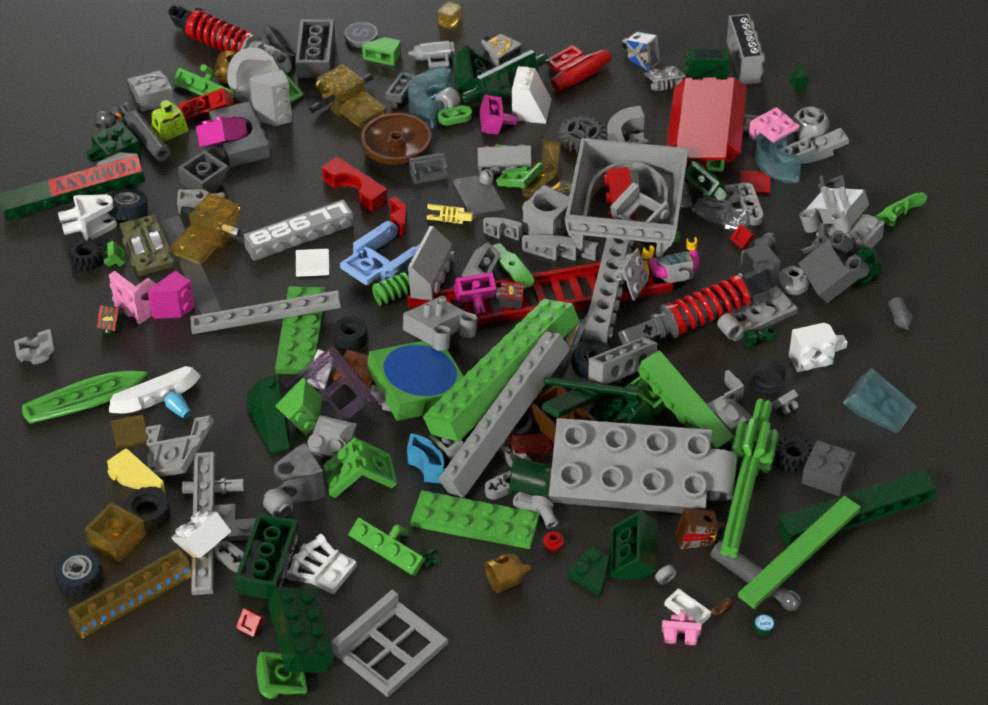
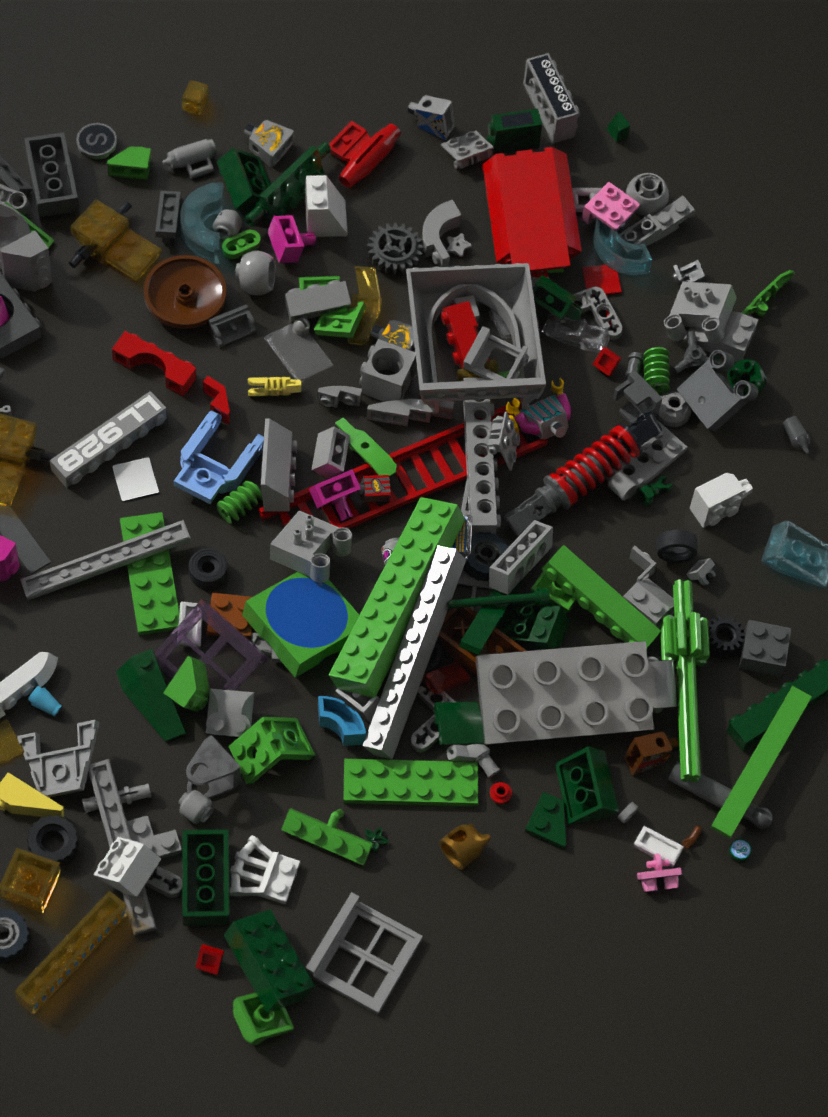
camera: 20 degrees left, 15 degrees up
none -> light grey wheel [235,251,275,296]
none -> bright green piece [643,347,670,394]

